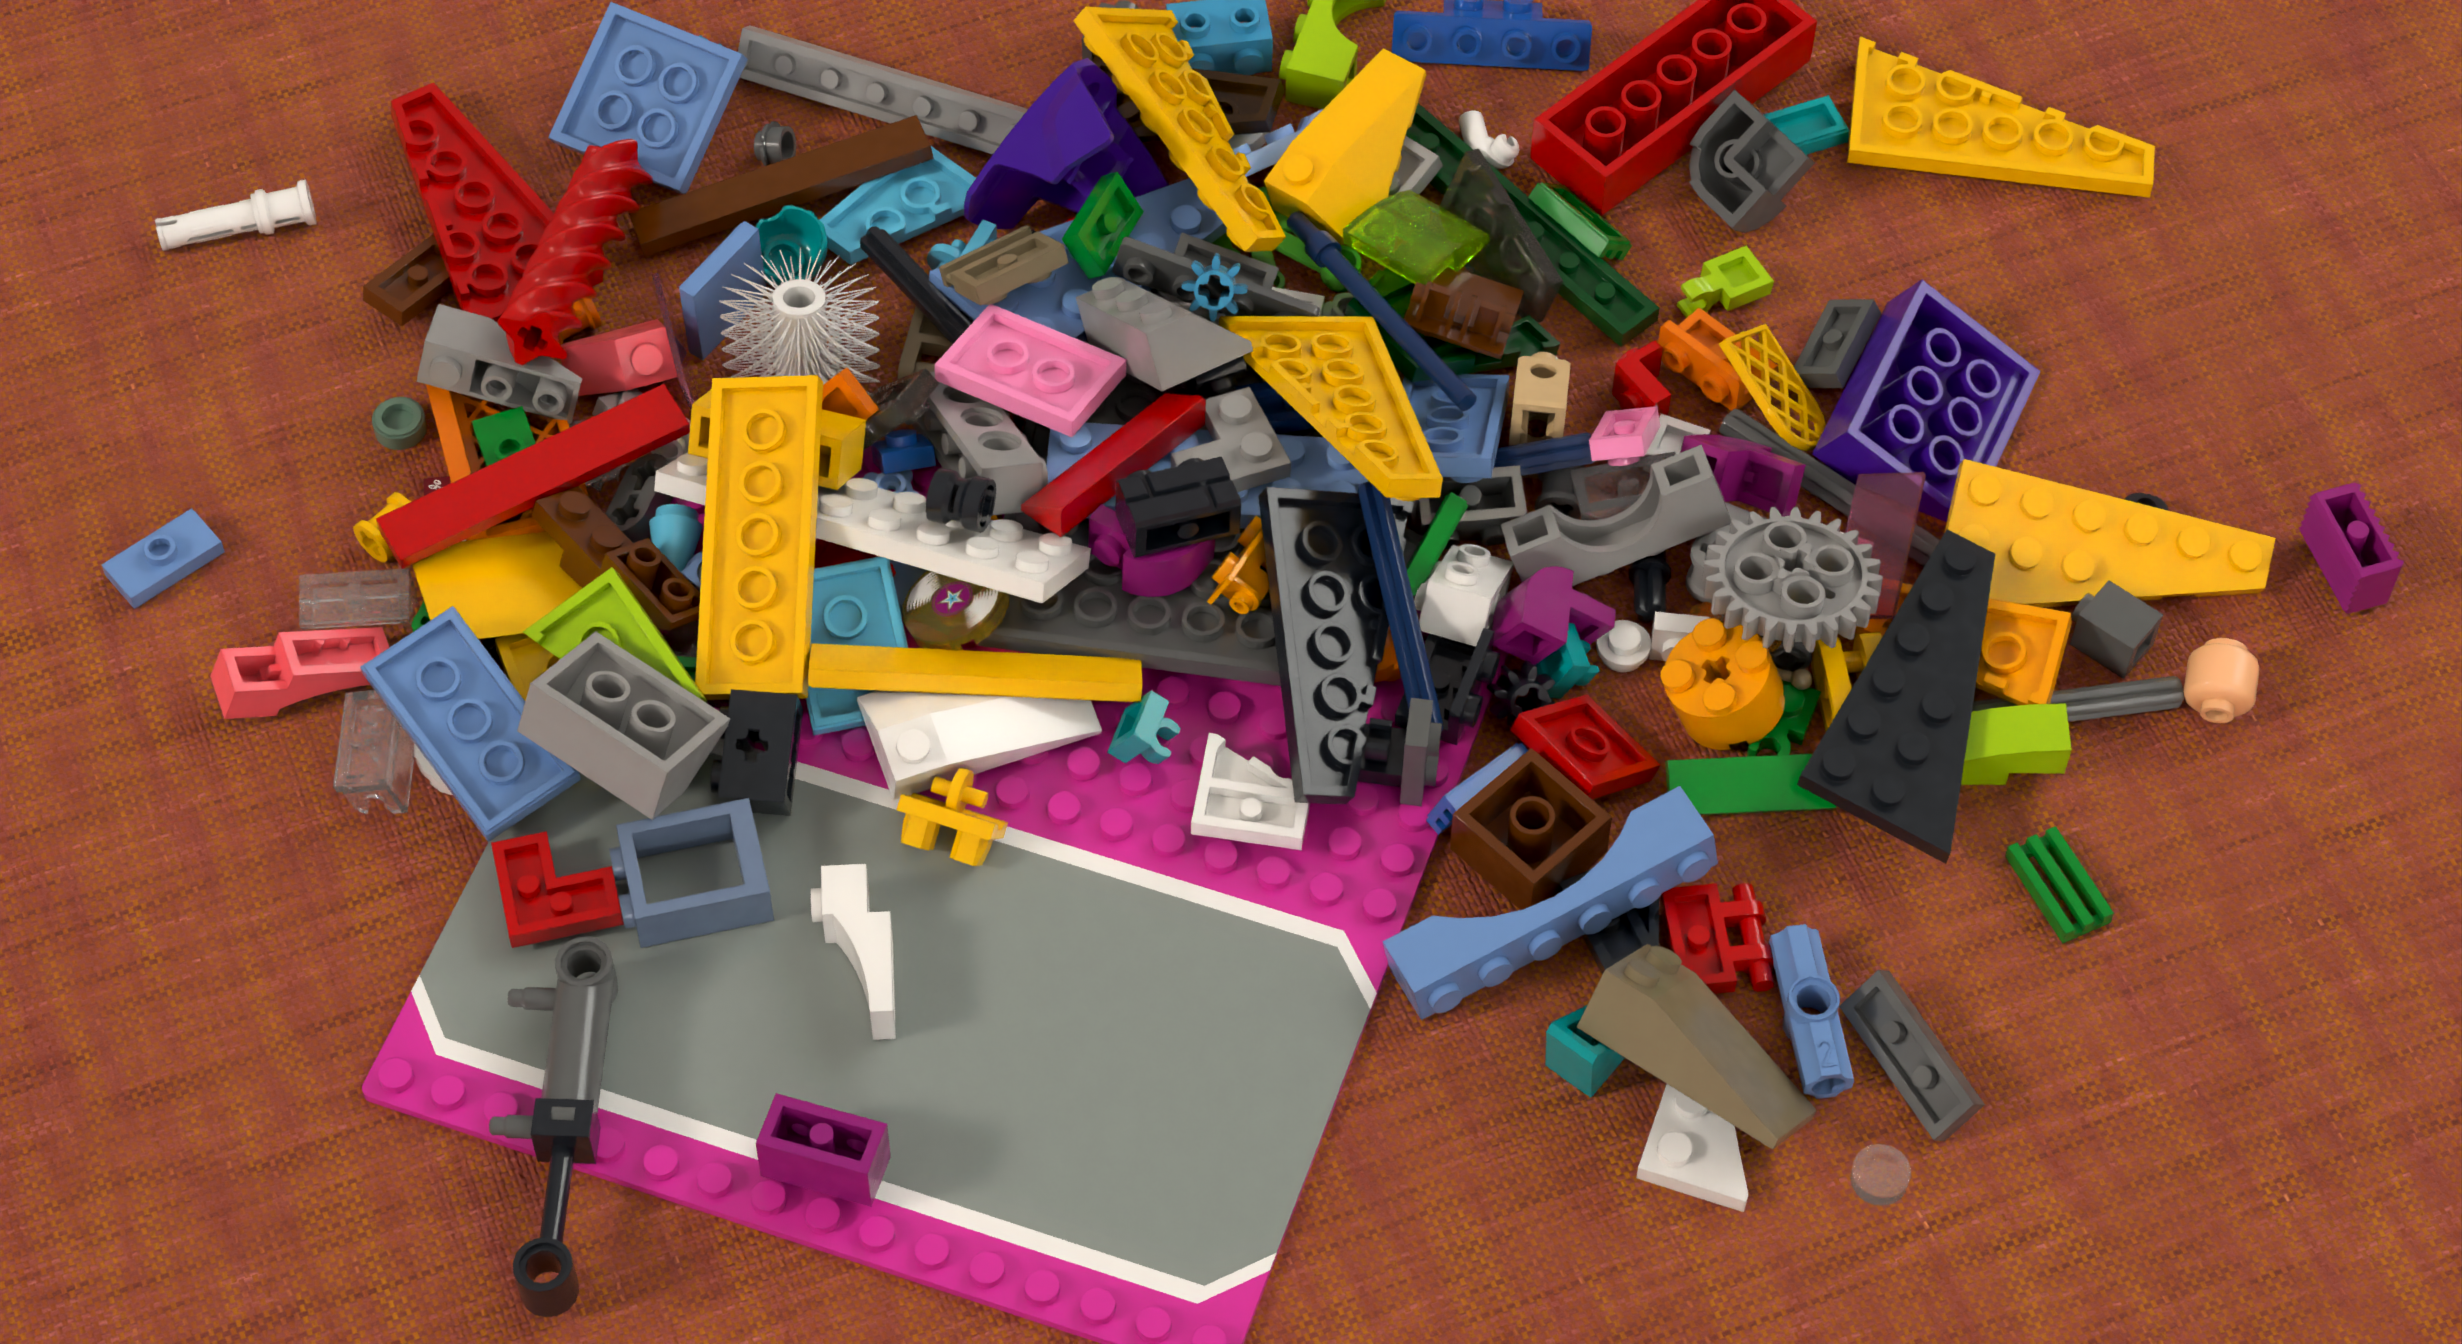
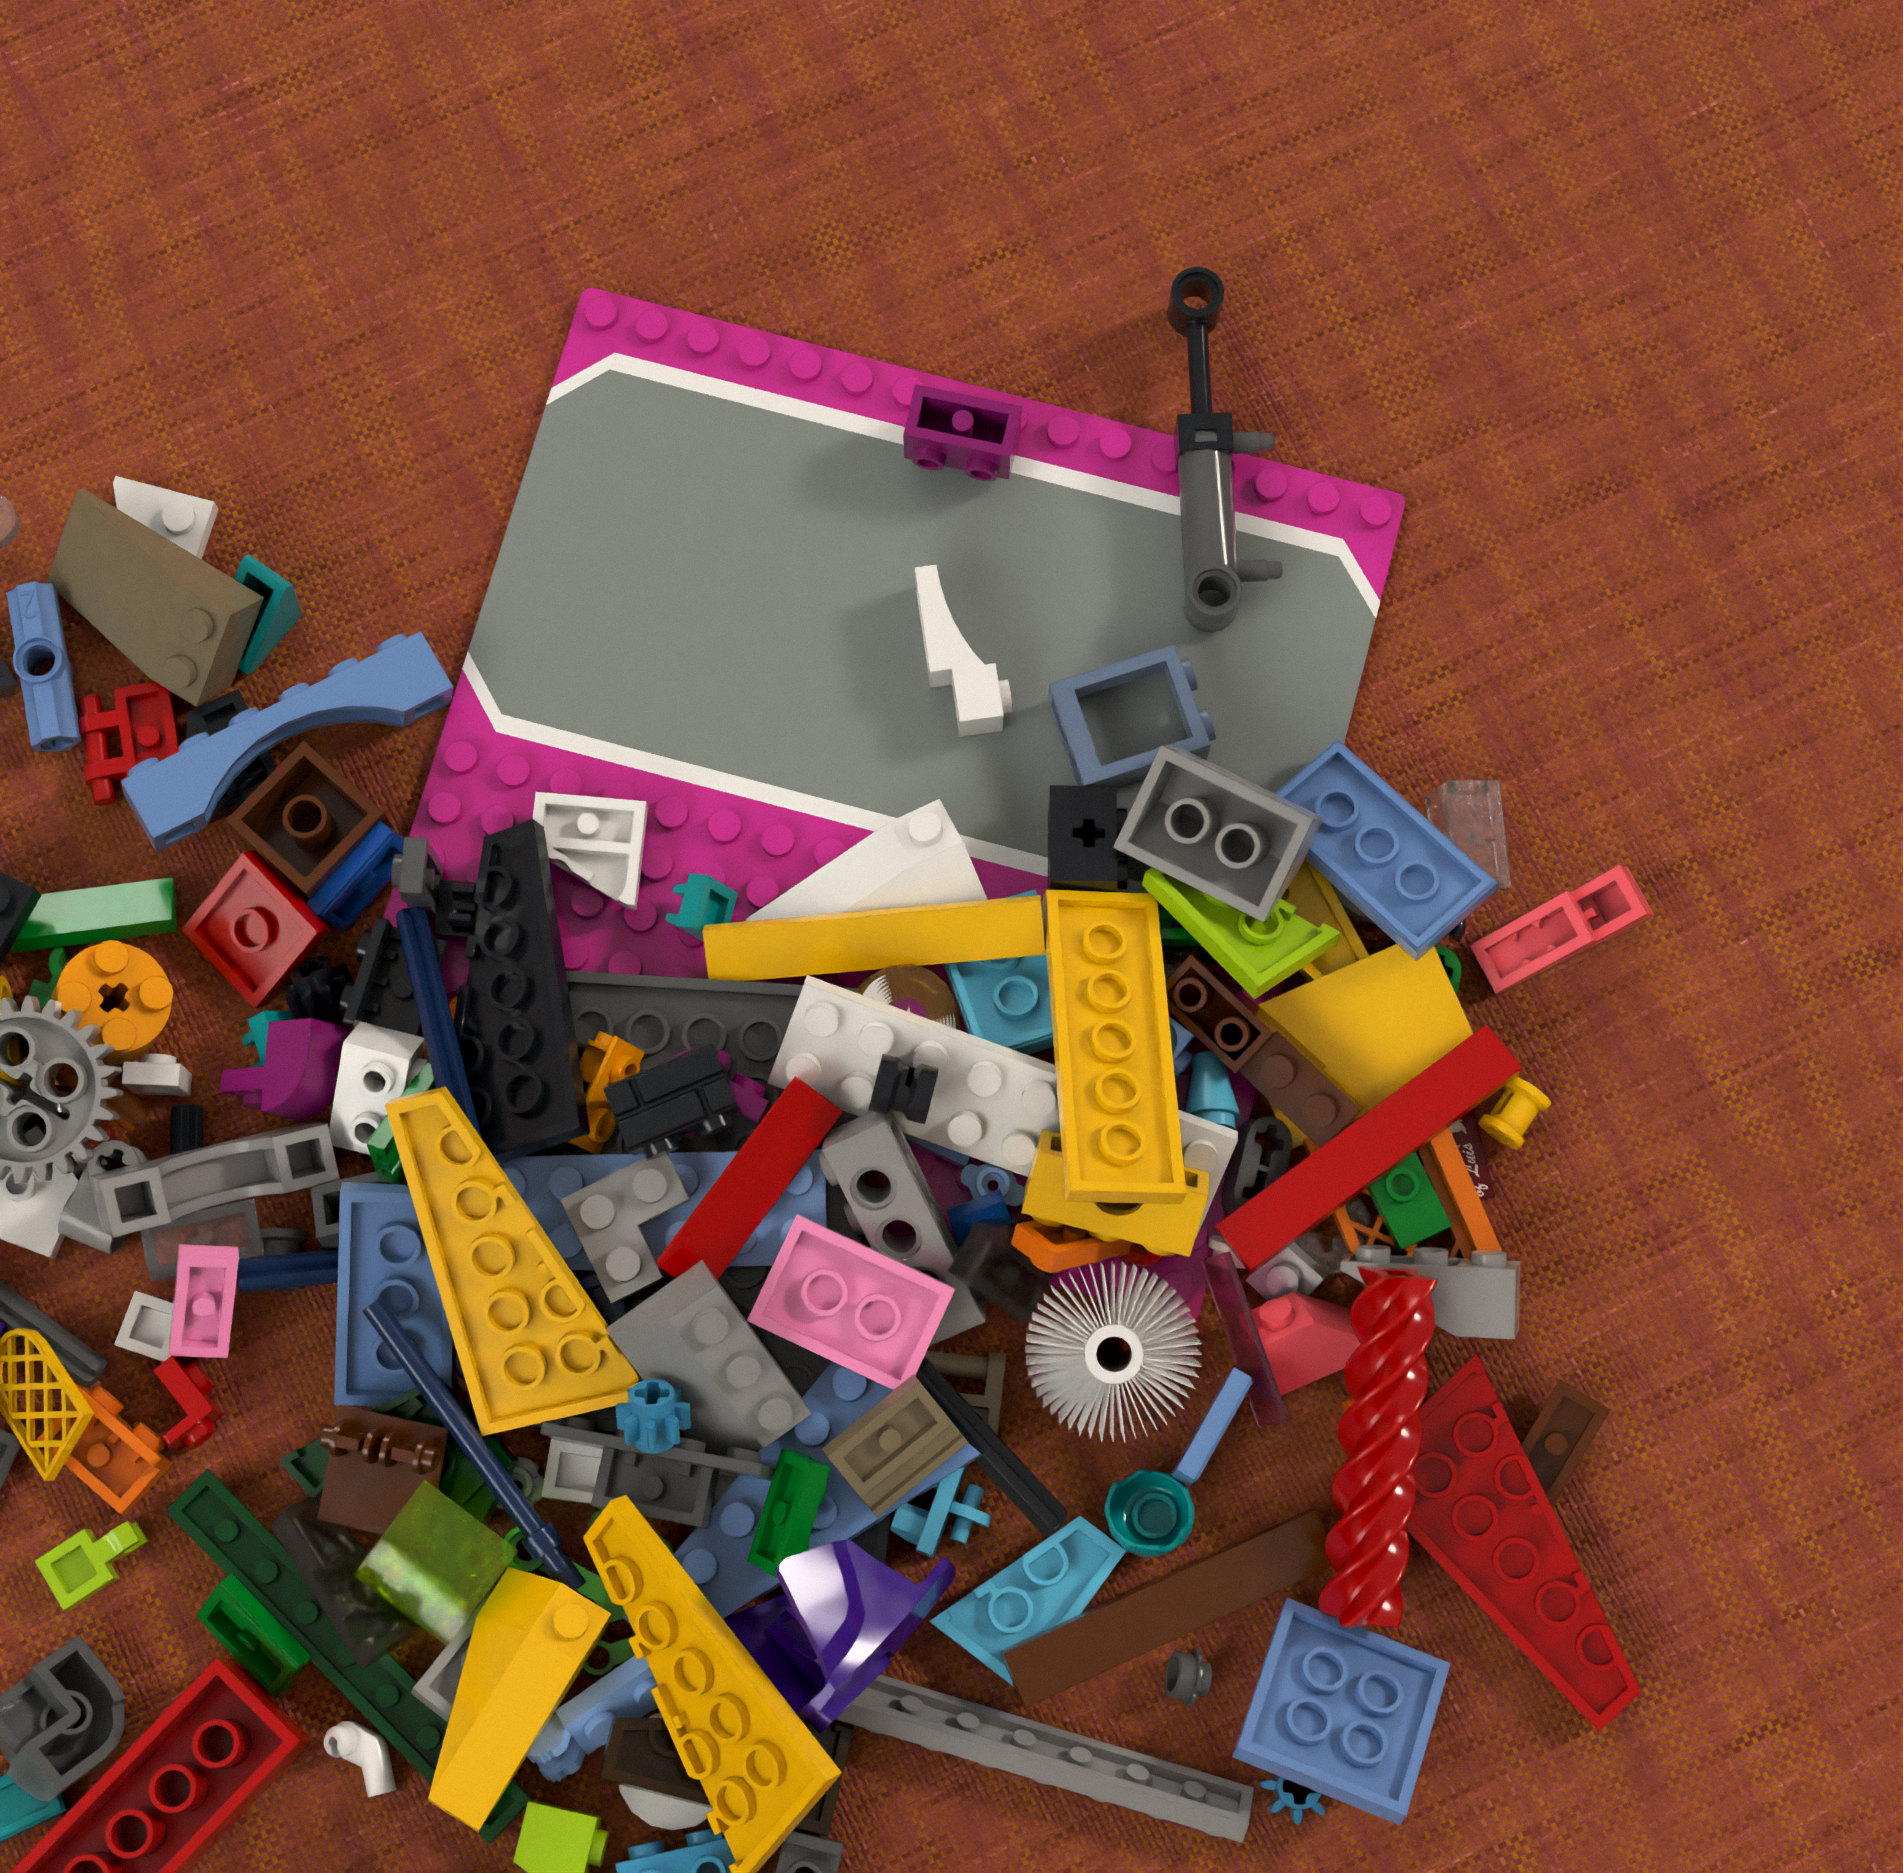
camera: 175 degrees right, 20 degrees up
medium blue plate [102,508,225,609] -> none
white pin [155,180,317,251] -> none
clear hinge [299,568,417,631] -> none
sand green tile [372,397,427,450] -> none
red plate [491,831,624,948] -> none
yellow hips [896,767,1008,866] -> none
tan torso [1509,352,1571,479] -> none
white plate [1596,620,1651,673] -> none
magenta brick [1680,434,1806,517] -> none

